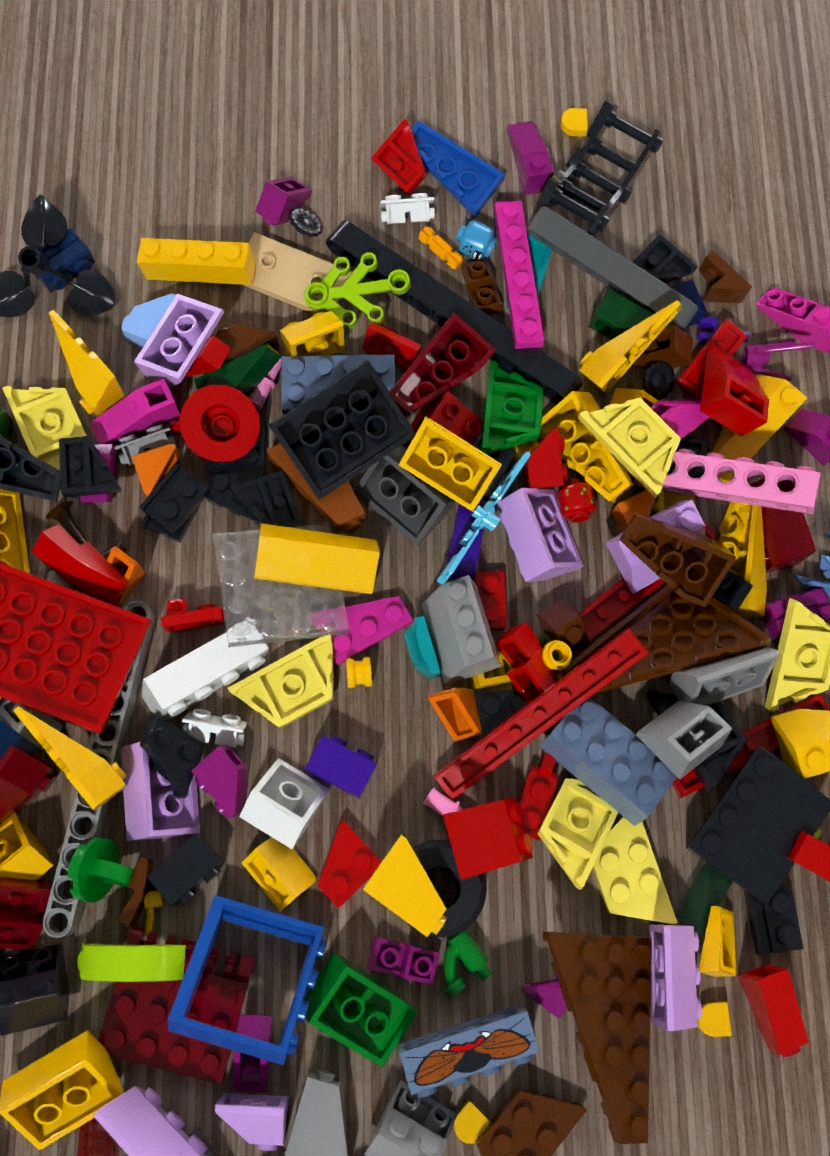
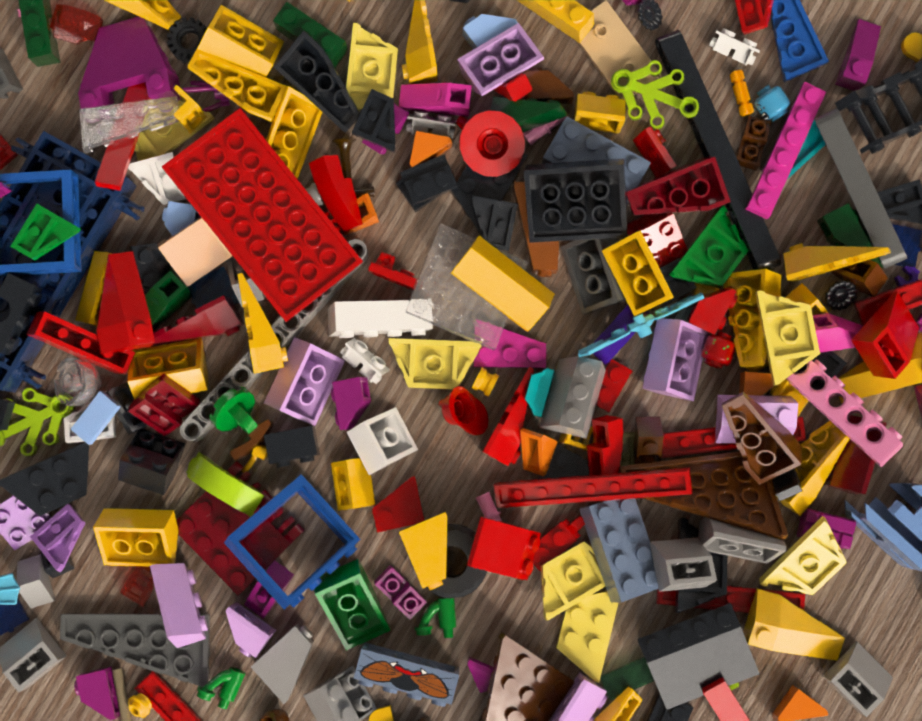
camera: 40 degrees right, 10 degrees up
black wing [139,715,205,799] -> none
dark purple brick [305,734,377,799] -> none
yellow plate [542,640,572,671] -> none
none -> red piece [438,386,489,435]
none -> red wedge [482,367,534,466]

